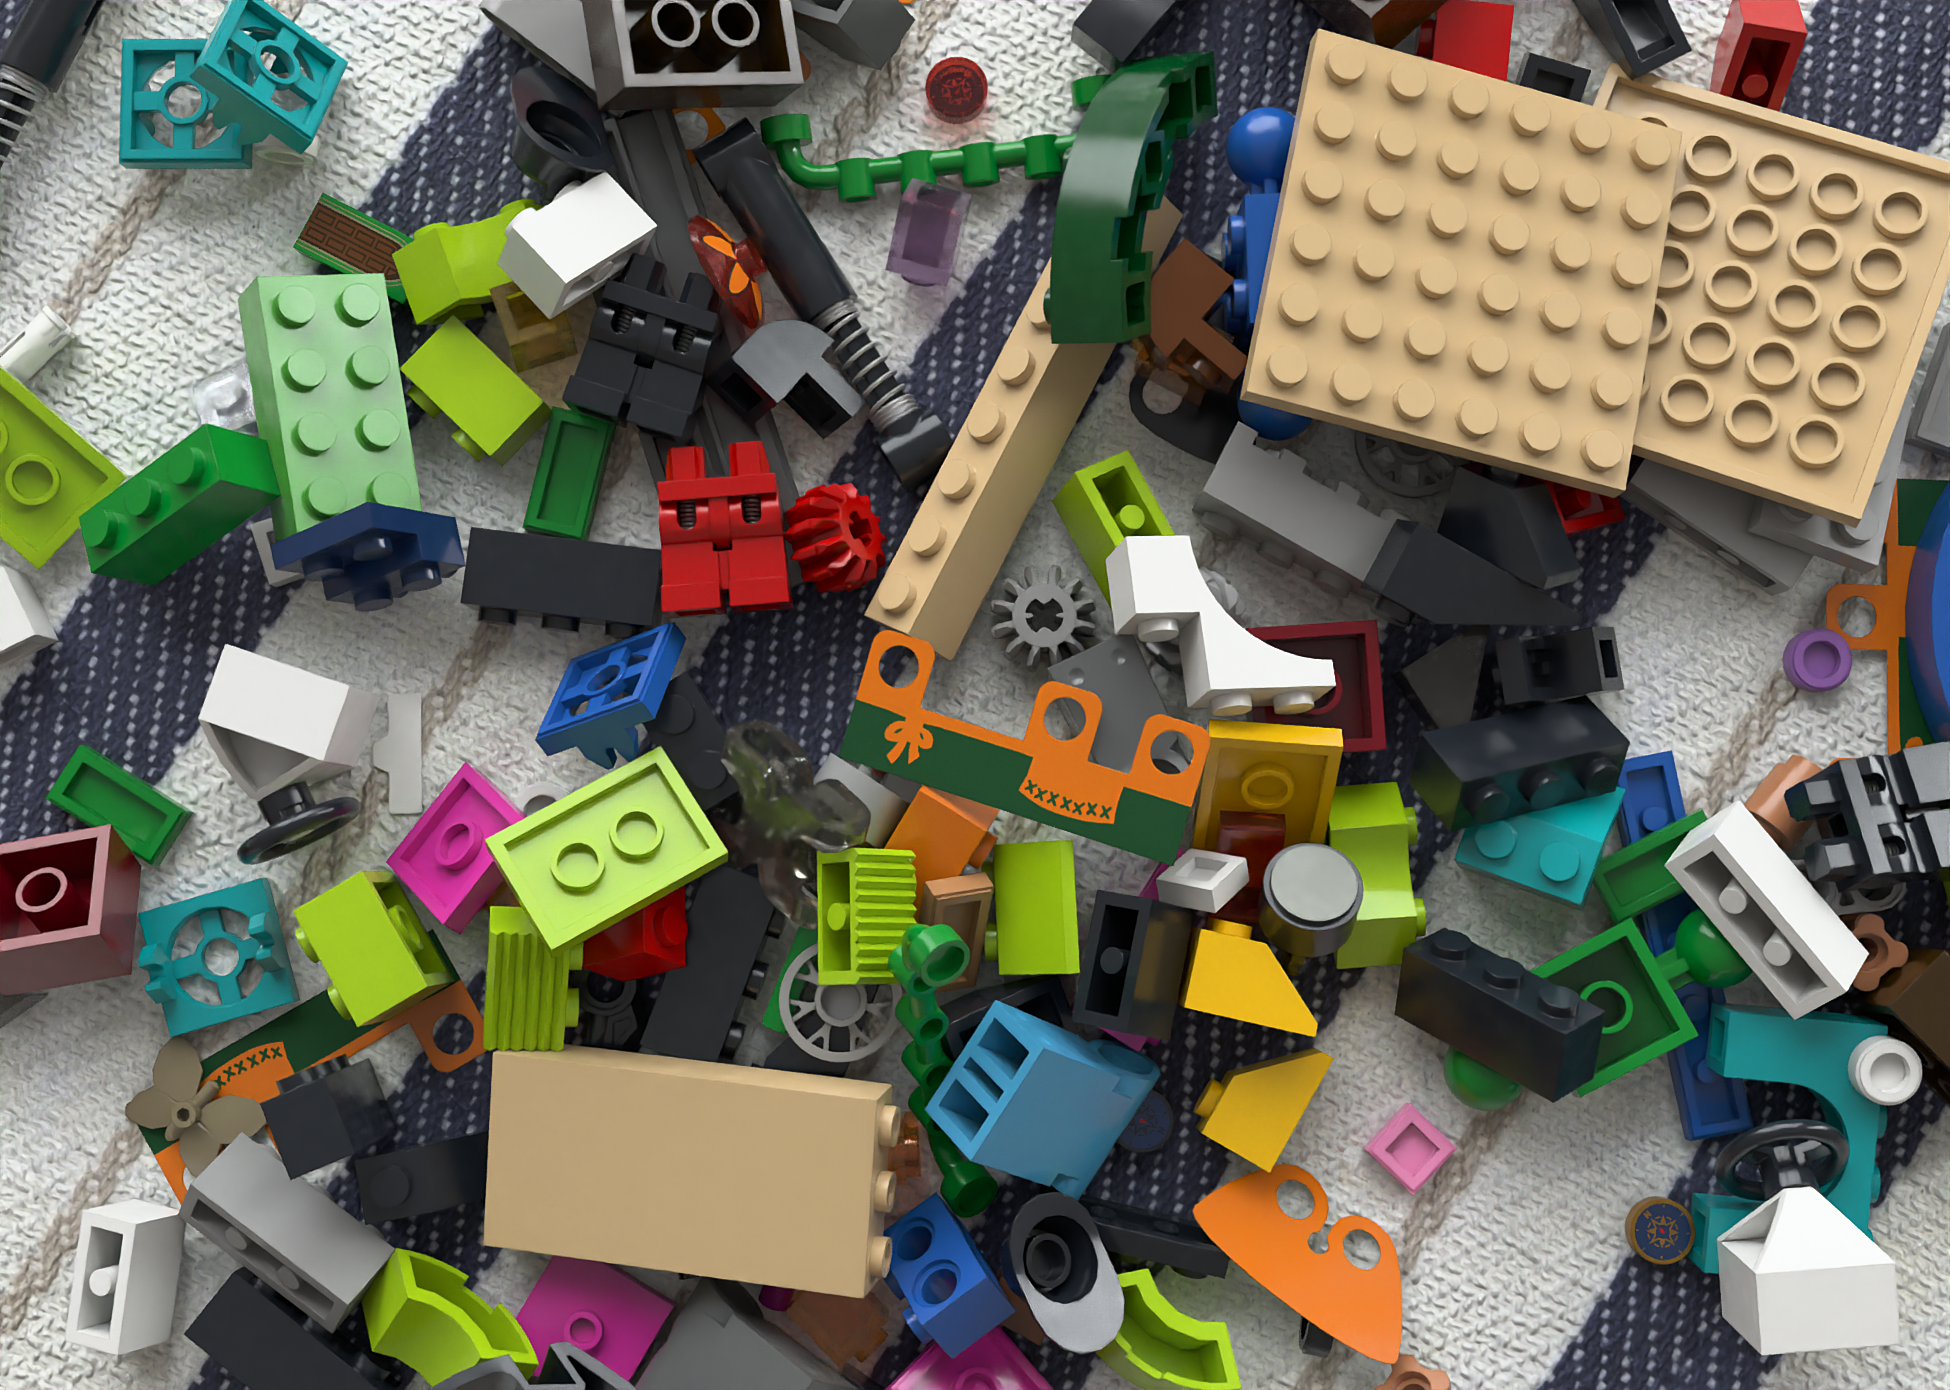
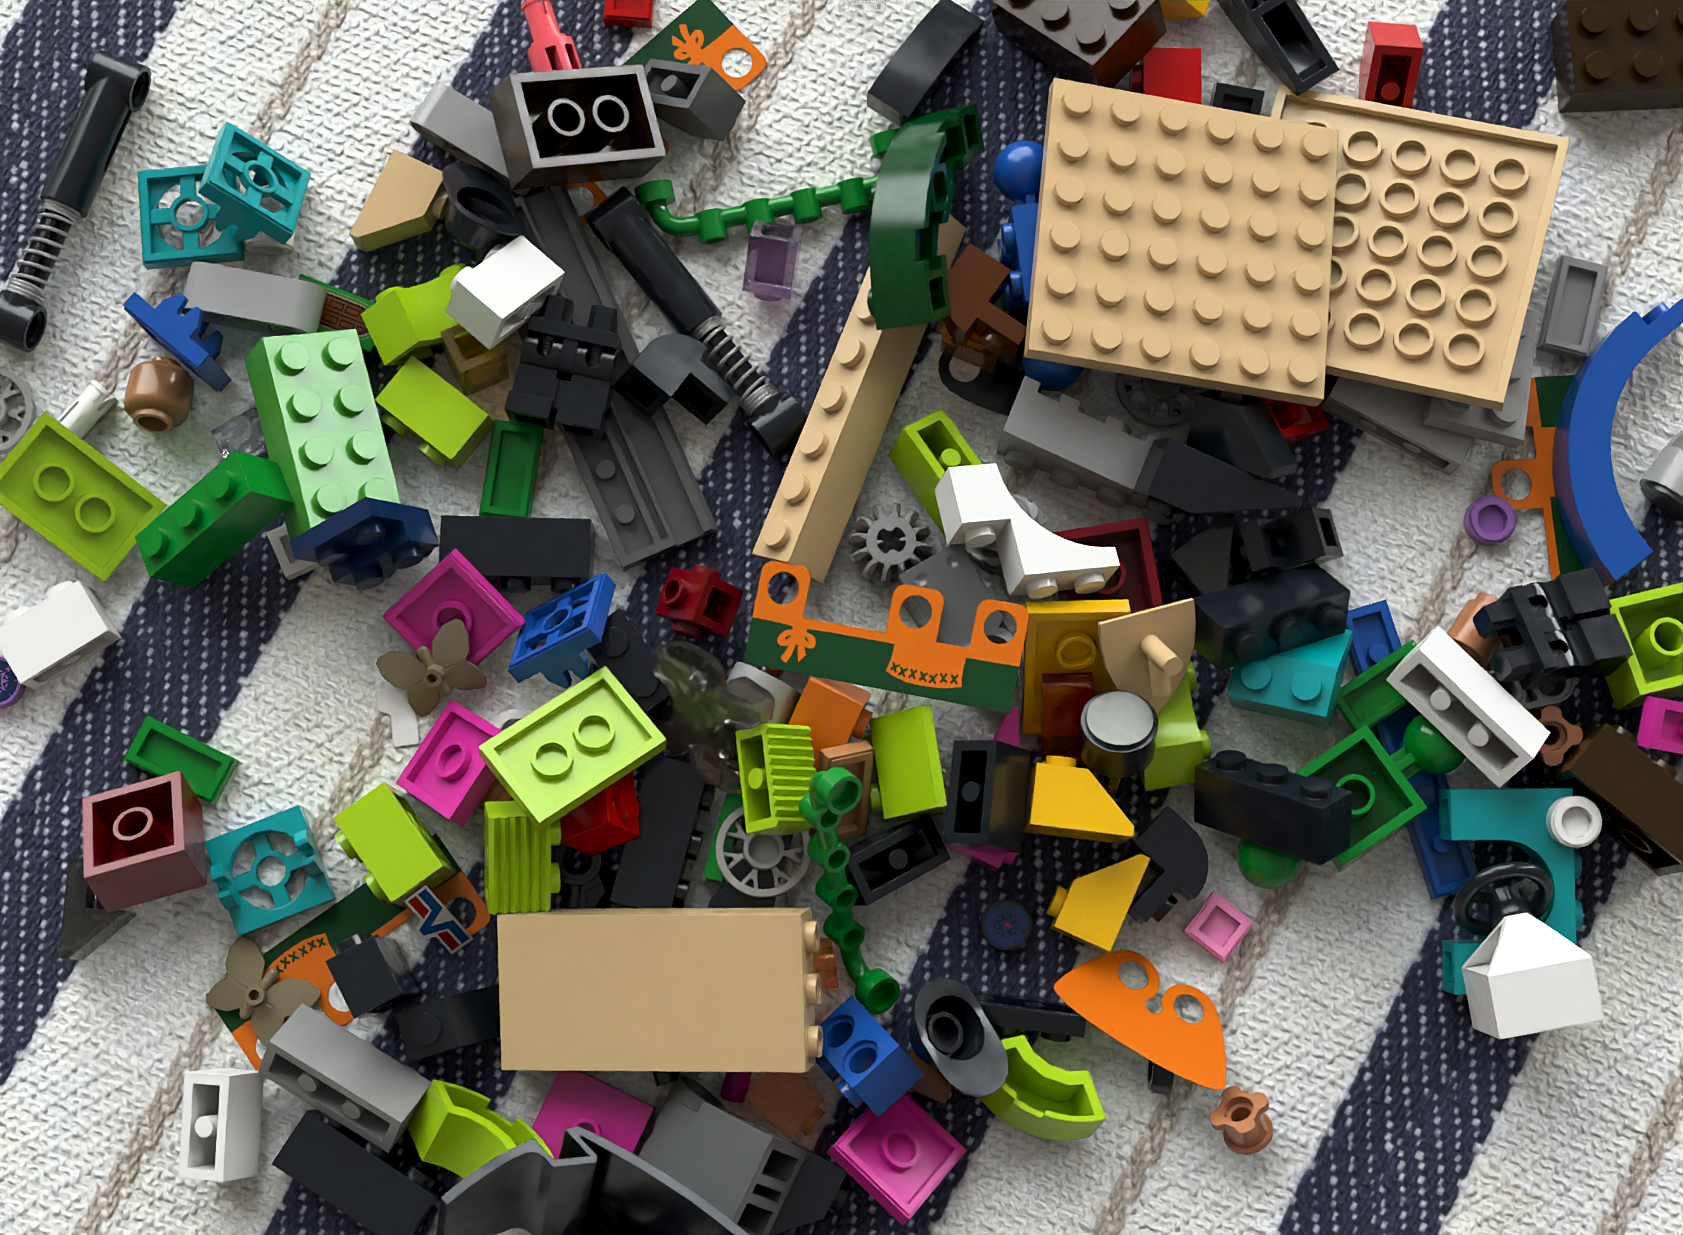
camera: 10 degrees left, 5 degrees down
white piece [198,644,381,865] -> none
red hips [657,441,794,619] -> none
clear red dish [688,215,766,329] -> none
red gear [783,483,888,593] -> none
dark azure piece [924,1000,1161,1201] -> none
clear red tile [925,57,988,124] -> none
white tile [1156,848,1250,913] -> none
tile [1625,1196,1695,1264] -> none
none -> blue piece [123,292,232,392]
none -> medium nougat head [124,356,194,433]
none -> light grey beam [181,262,327,336]
none -> tan slope [349,149,449,252]
none -> dark tan piece [376,619,487,717]
none -> dark pink plate [382,548,525,688]
none -> sticker [404,885,474,954]
none -> dark red brick [655,564,744,640]
none -> tan shield [1098,598,1196,714]
none -> black brick [1127,806,1208,924]

